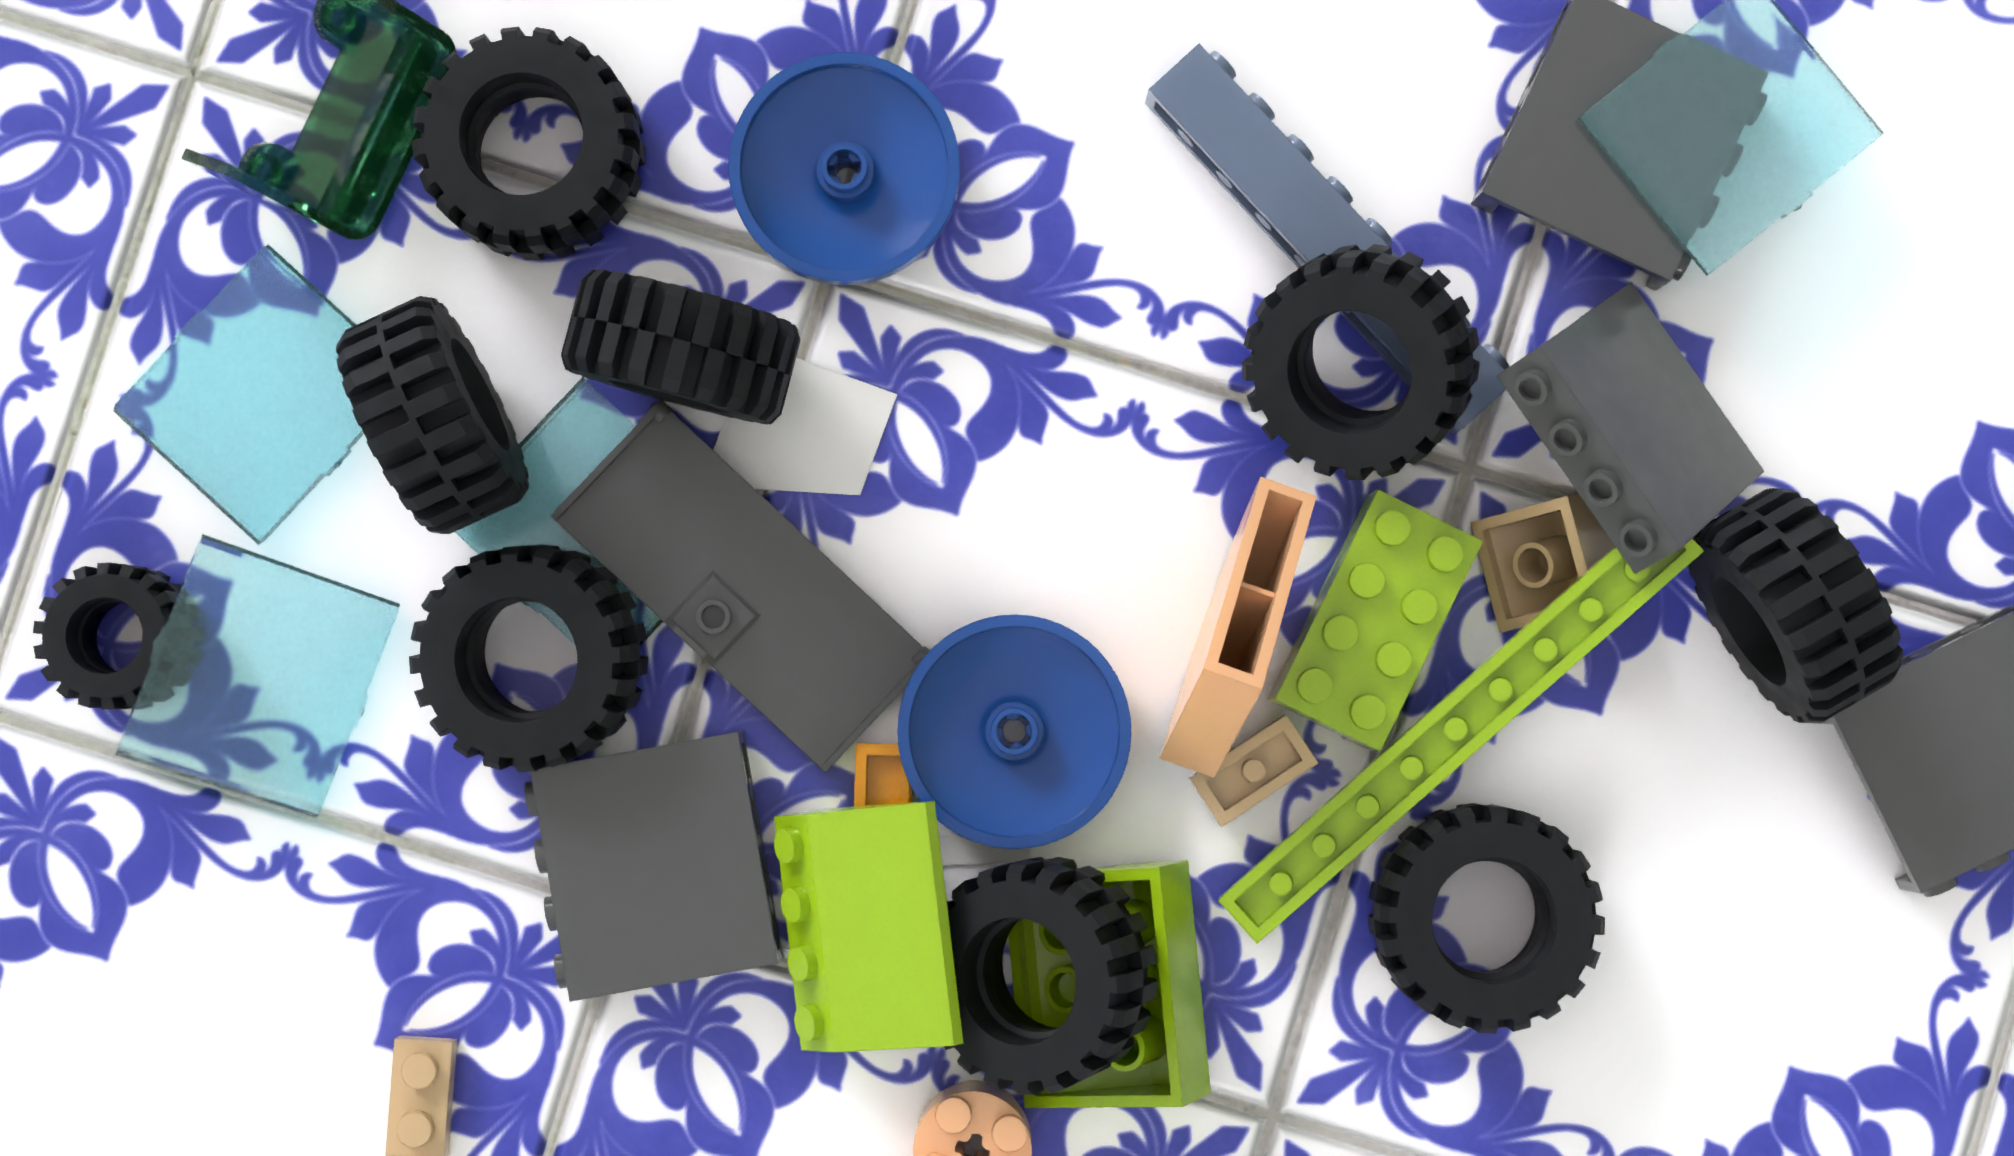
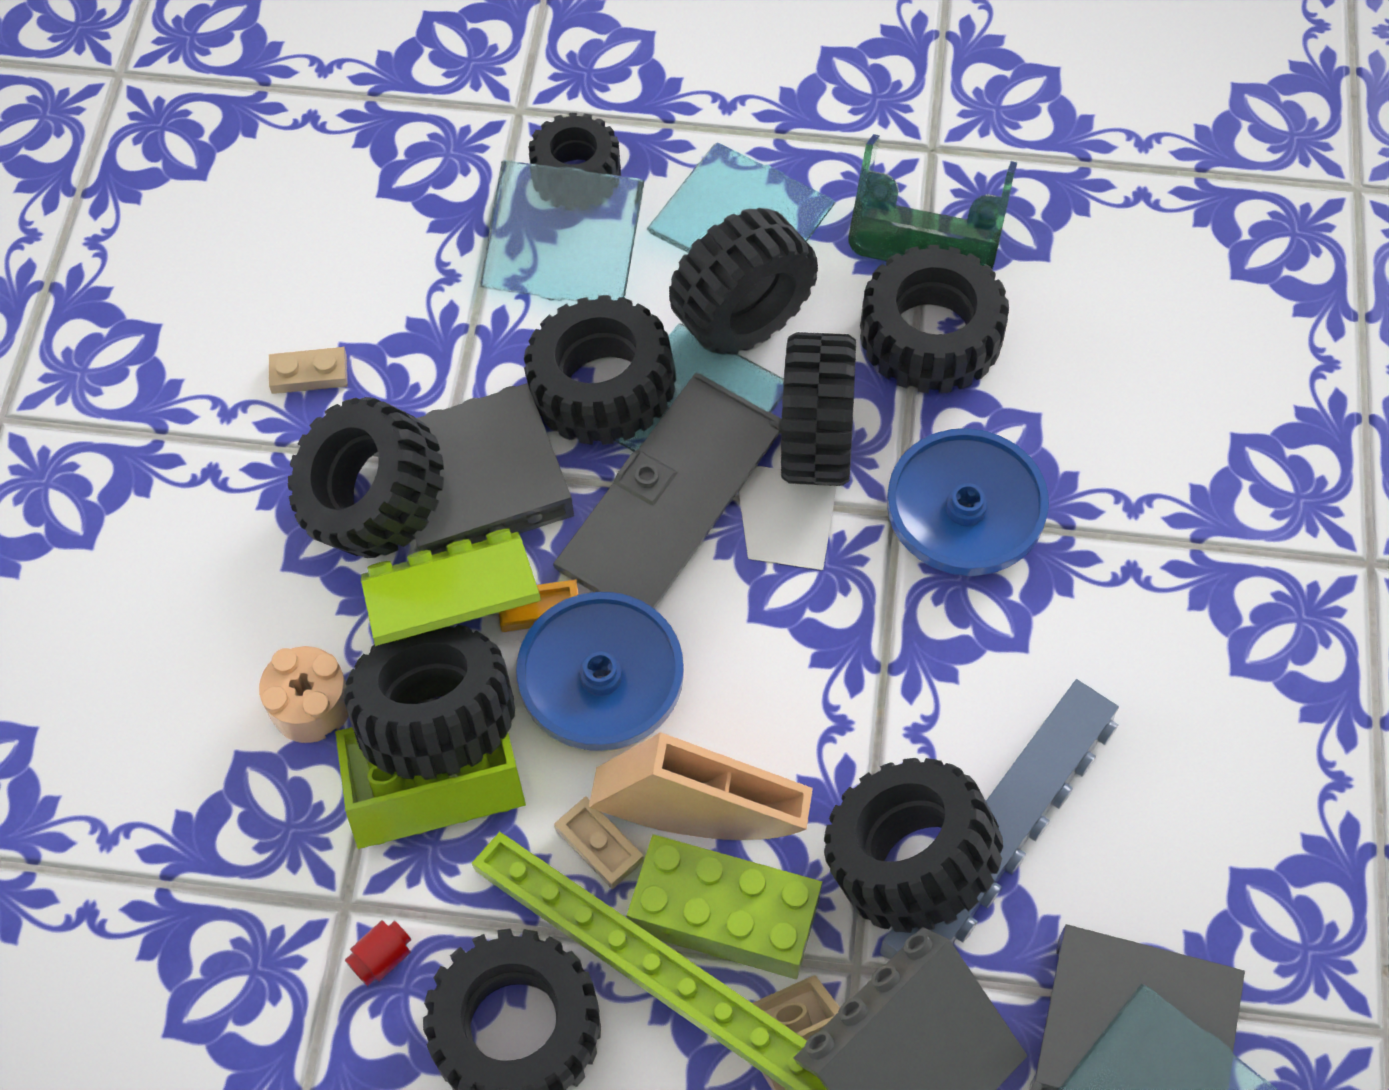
camera: 85 degrees right, 25 degrees down
none -> black tyre [288,397,444,558]
none -> red brick [344,920,412,987]

